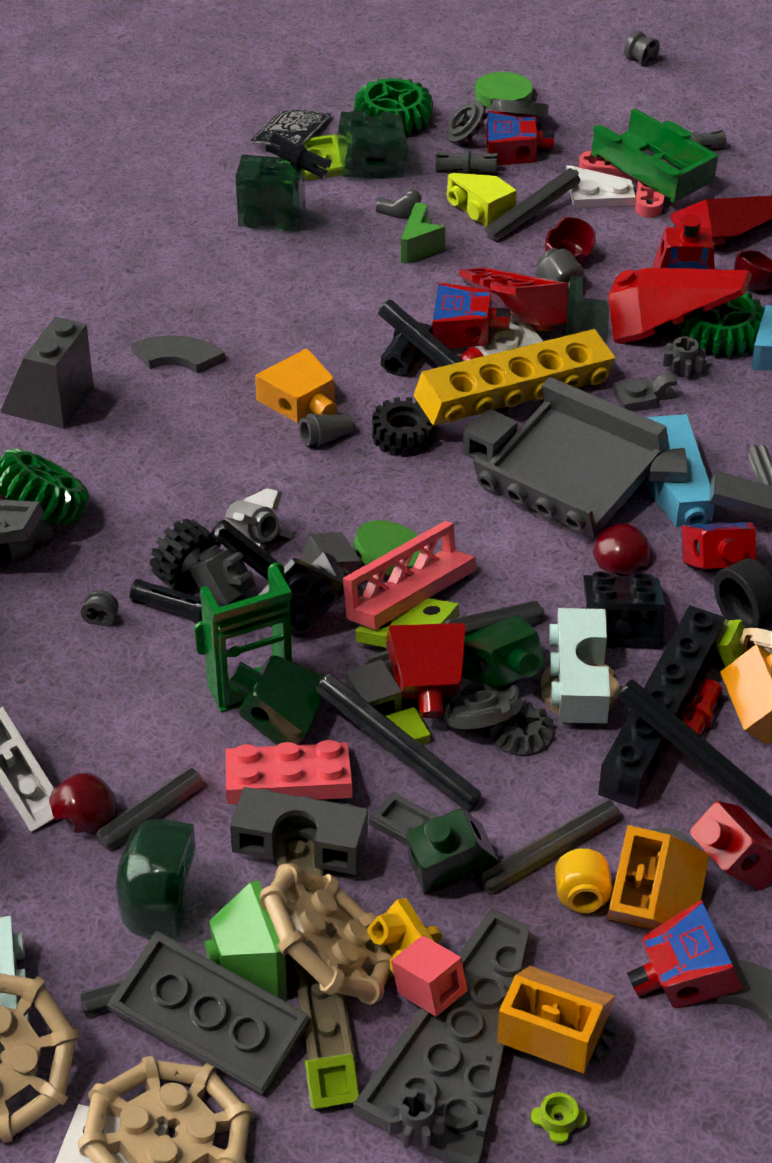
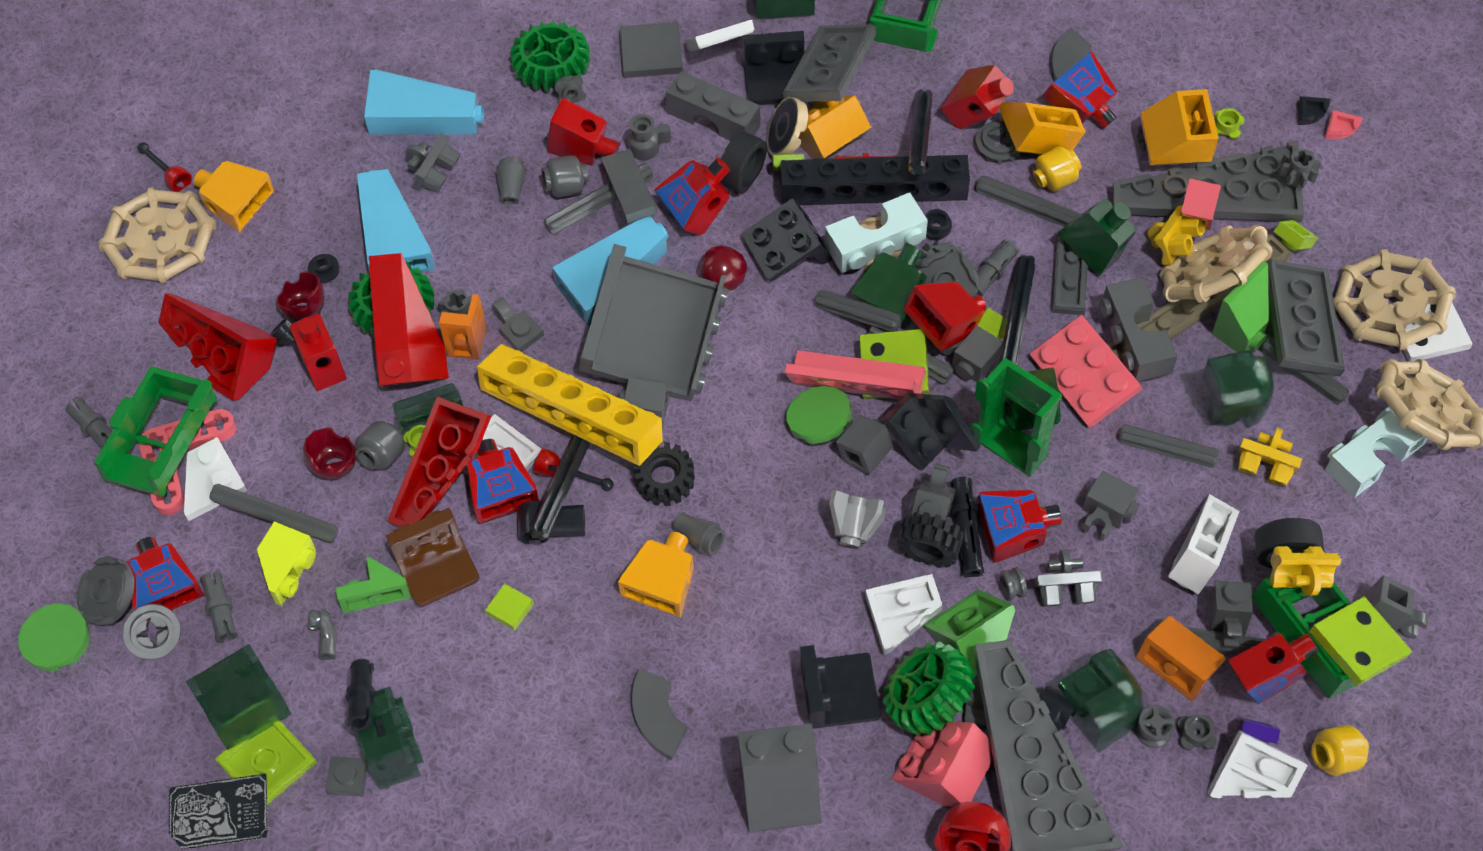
camera: 115 degrees left, 15 degrees up
dark red hair [49,773,117,834] -> none
black axle [211,520,278,580] -> none
green gear [354,76,433,139] -> none
dark grey tile [649,448,687,482] -> none
none -> black plate [270,316,298,346]
none -> reddish brown bracket [386,508,480,607]
none -> orange panel [439,294,487,360]
none -> lime tile [485,583,534,631]
none -> black bracket [800,645,881,729]
none -> white wing [865,574,942,655]
none -> bright green slope [923,589,1015,675]
none -> black plate [925,209,952,239]
none -> dark grey pin [976,239,1019,297]
none -> torso [977,490,1062,563]
none -> hips [1033,549,1102,607]
none -> dark grey brick [1083,471,1140,541]
none -> yellow hips [1238,427,1302,487]

